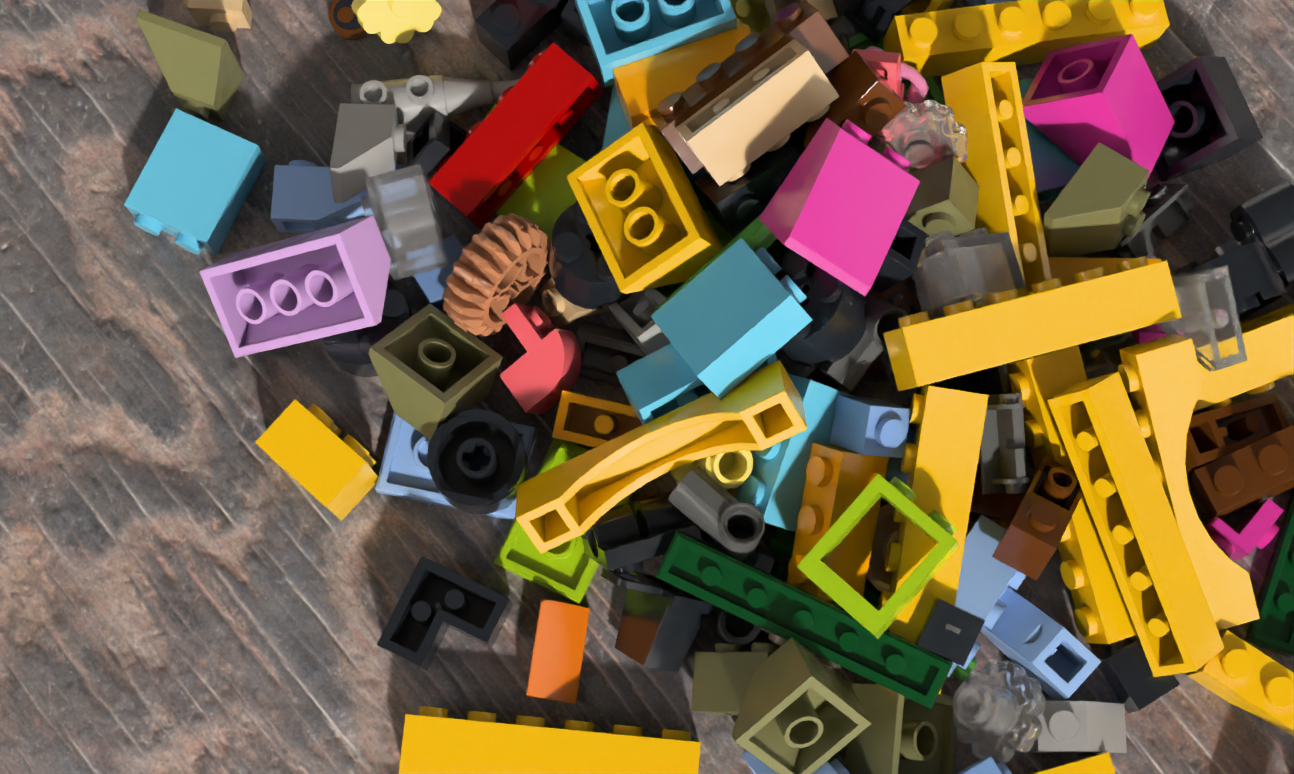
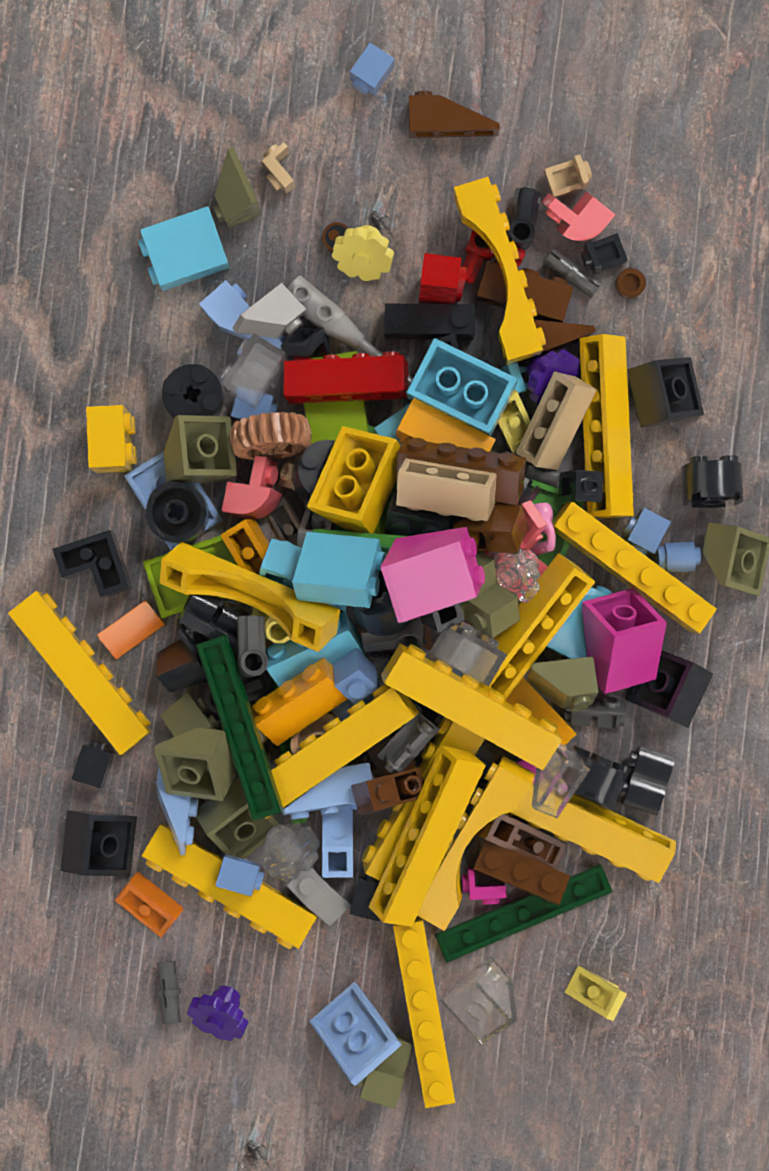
camera: 45 degrees right, 10 degrees up
lavender slope [199,215,391,358] -> none
lime window [797,474,959,639] -> none
black tile [915,597,985,667] -> none

